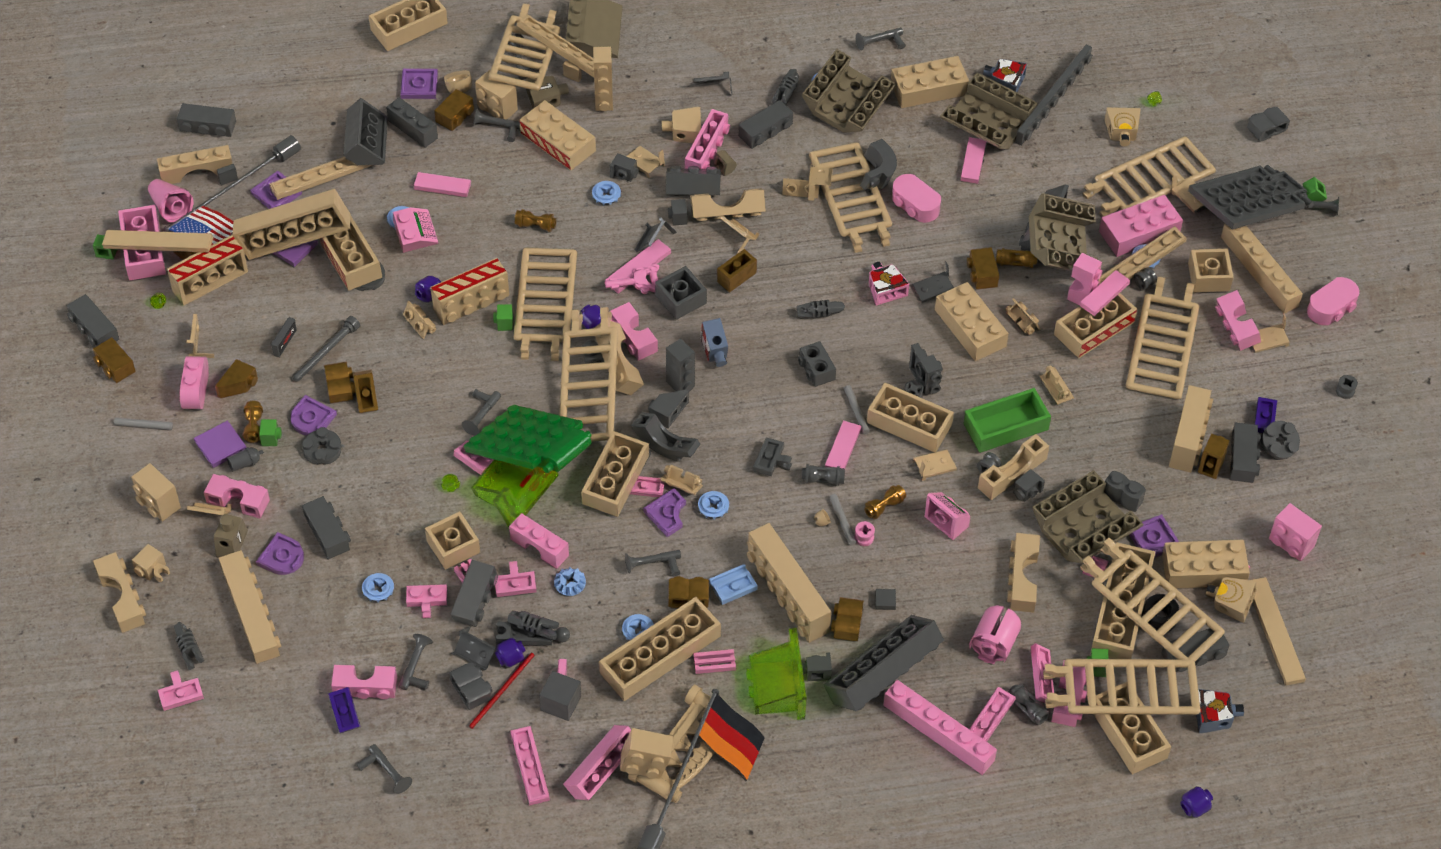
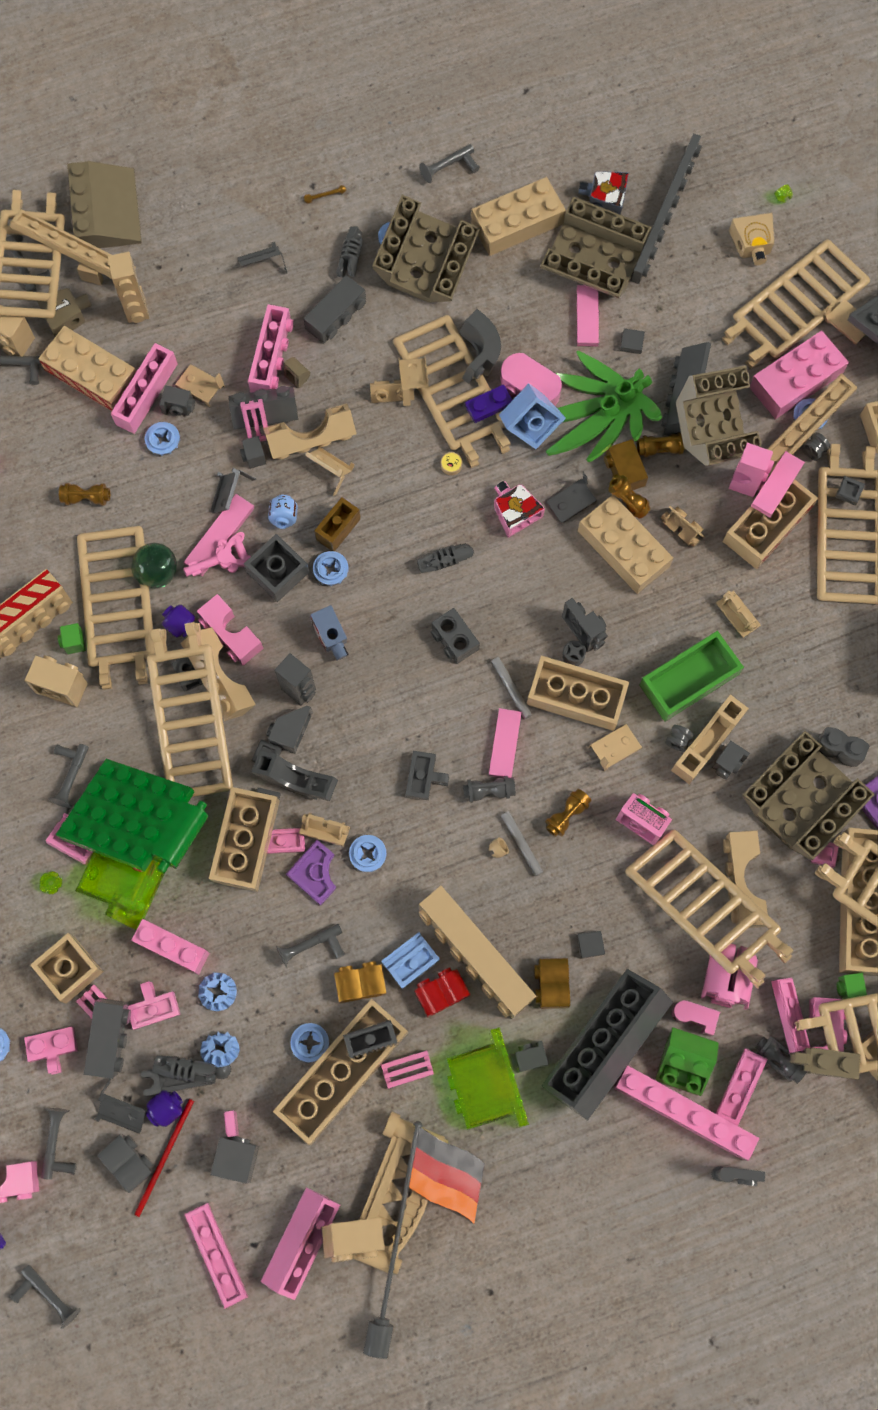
camera: 10 degrees left, 20 degrees up
tan torso [662,107,701,143] -> none
bright pink wheel [855,521,875,546] -> none
none -> tan brick [24,655,88,708]
none -> bright pink brick [111,343,177,434]
none -> clear green cylinder [131,542,177,589]
none -> light blue gear [200,1031,239,1067]
none -> bright pink tile [240,399,268,442]
none -> light blue head [268,495,298,529]
none -> pearl gold hinge [304,185,346,203]
none -> light blue gear [313,551,349,586]
none -> dark grey brick [343,1020,398,1060]
none -> red brick [414,967,470,1018]
none -> tile [441,452,462,475]
none -> dark purple plate [465,384,512,423]
none -> light blue slope [499,383,566,449]
none -> bright green plant [546,351,662,462]
none -> pearl gold piece [608,475,650,519]
none -> dark grey tile [620,328,645,354]
none -> tan bar [625,830,793,988]
none -> bright green slope [655,1027,719,1096]
none -> bright pink leg [672,1001,720,1036]
none -> dark grey plate [712,1166,766,1186]
none -> dark tan hinge [790,1048,860,1080]
none -> dark grey tile [835,476,865,506]

